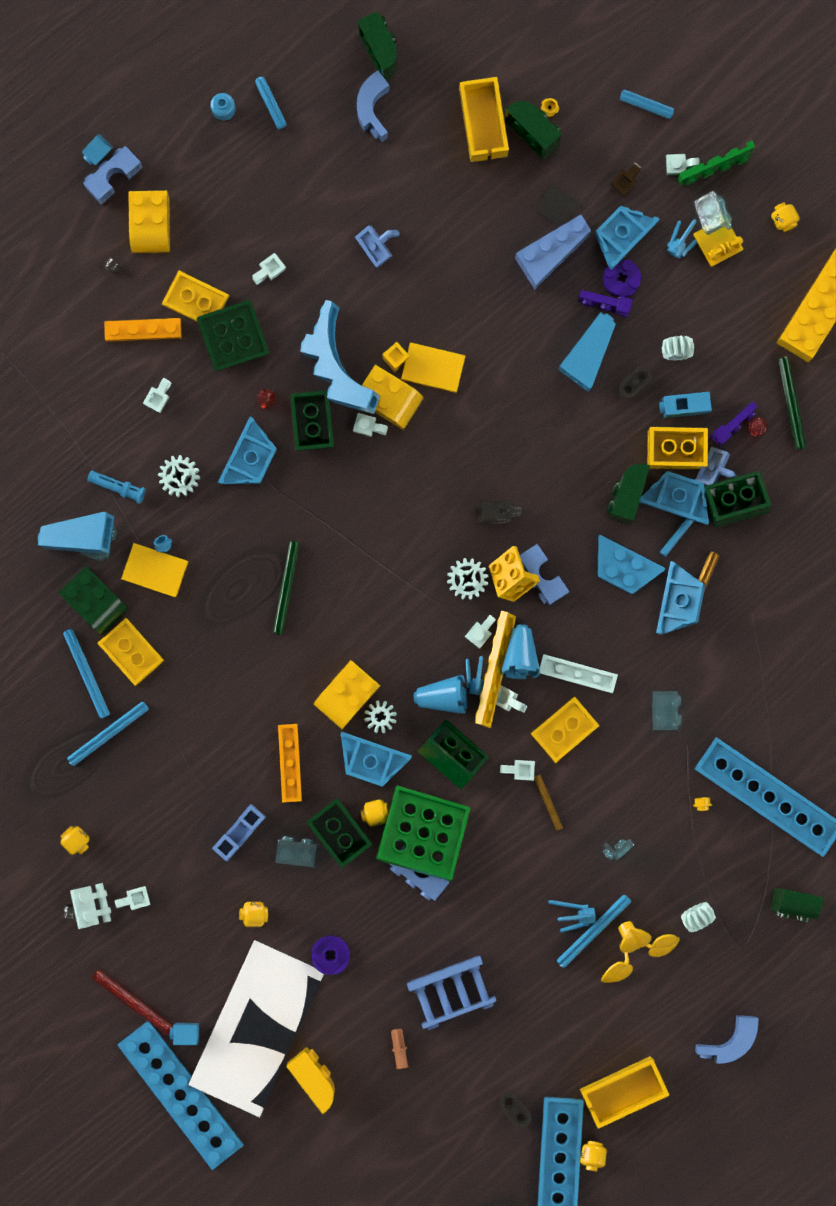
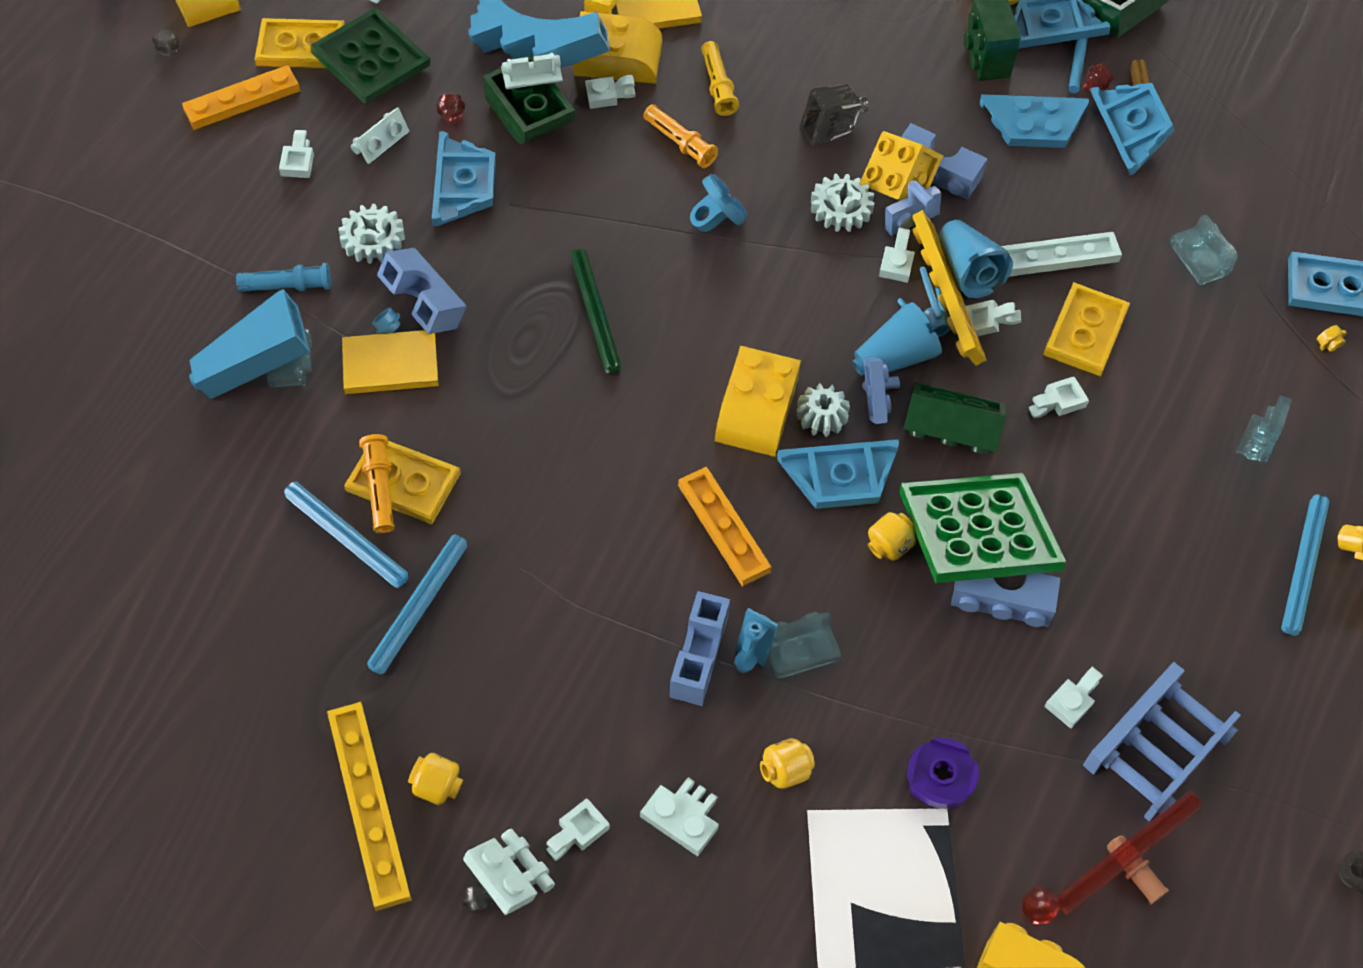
camera: 25 degrees left, 25 degrees down
dark green brick [58,566,129,635] -> none
dark green brick [306,798,373,869] -> none
pearl gold bar [534,774,563,831] -> none
dark azure plant [548,900,595,932] -> none
none -> yellow plate [327,702,412,911]
none -> light aqua hinge [351,107,409,164]
none -> light orange pin [359,434,395,533]
none -> medium blue arch [377,248,467,334]
none -> light aqua hinge [501,53,563,89]
none -> light aqua hinge [640,777,719,856]
none -> light orange pin [643,104,718,168]
none -> dark azure tile [690,174,747,232]
none -> yellow pin [701,41,739,116]
none -> dark azure hinge [734,608,778,673]
none -> medium blue plate [862,357,900,424]
none -> medium blue plate [885,181,941,236]
none -> clear red plate [1022,886,1059,925]
none -> light aqua plate [1045,667,1103,729]
none -> clear red axle [1054,791,1203,914]
none -> clear red plate [1083,62,1113,91]

